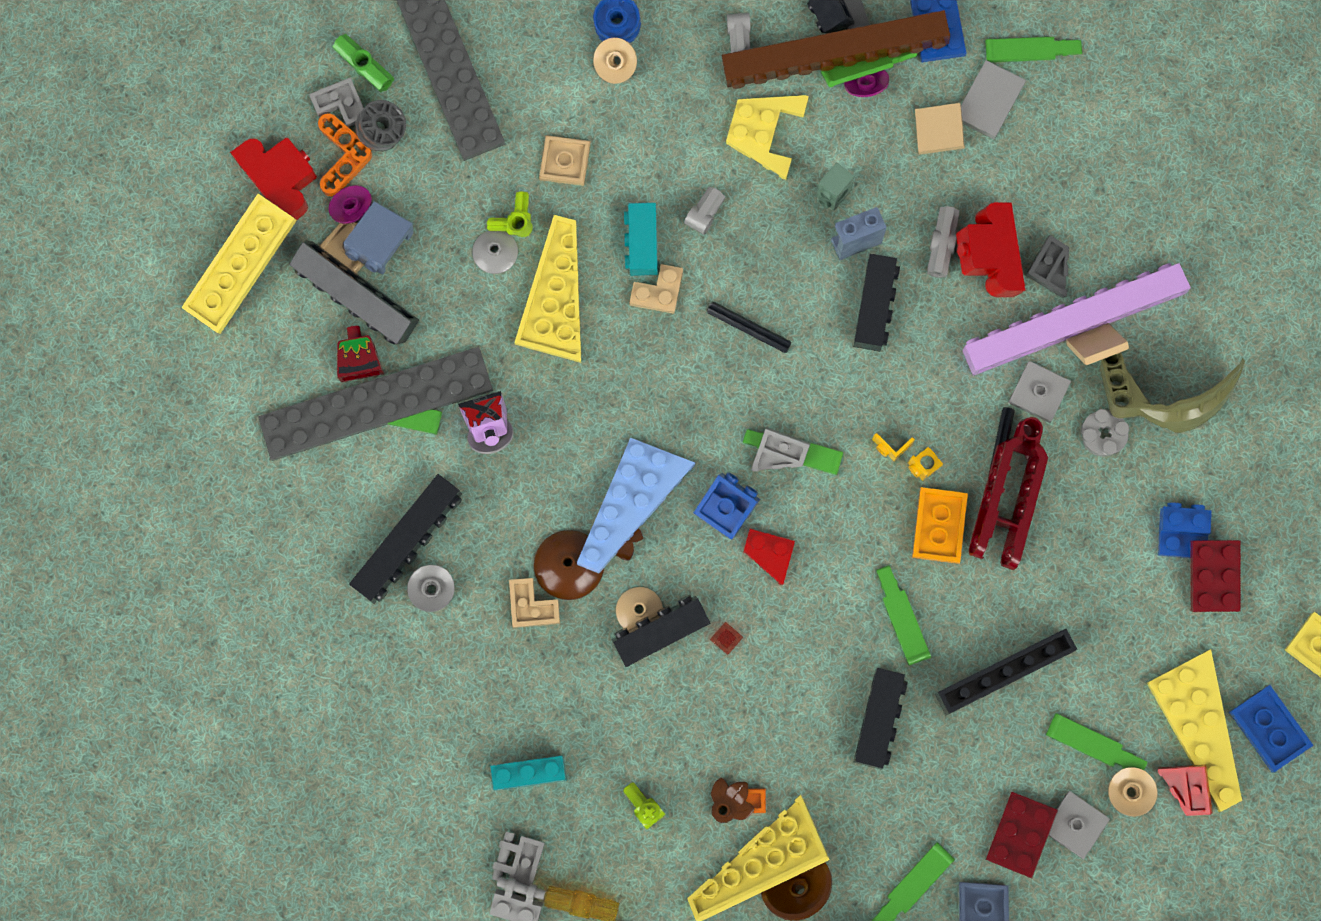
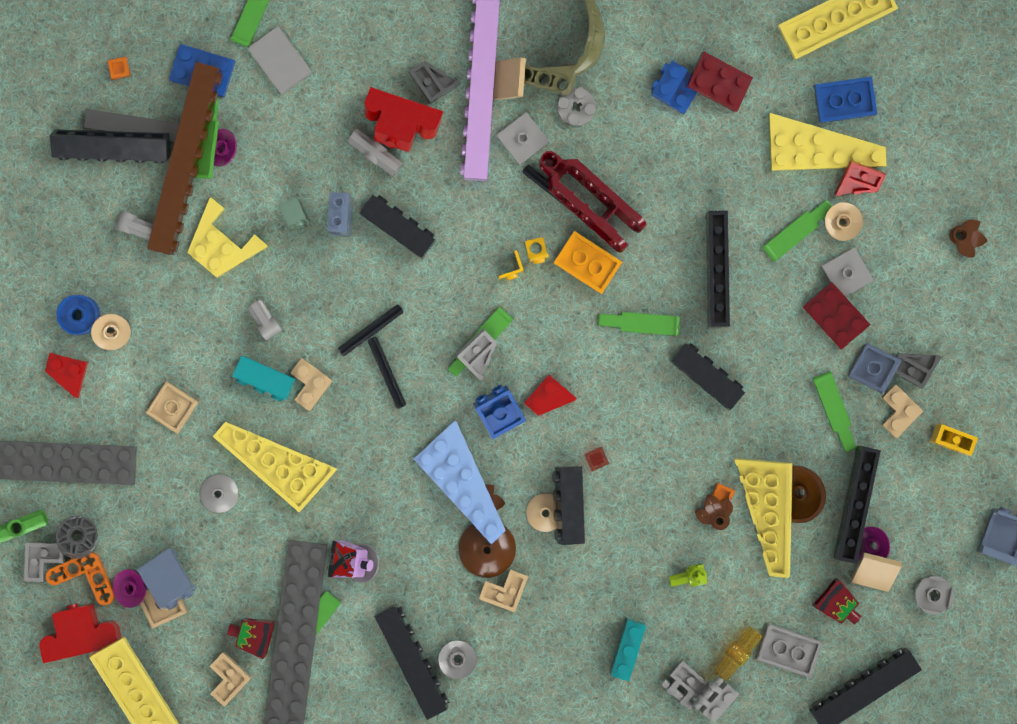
camera: 75 degrees left, 10 degrees up
brick [289,241,419,345] -> none
lime axle [487,191,533,237] -> none
tan tile [915,103,965,155] -> none
none -> red wing [45,353,88,398]
none -> tan plate [209,652,252,707]
none -> black axle [368,337,406,409]

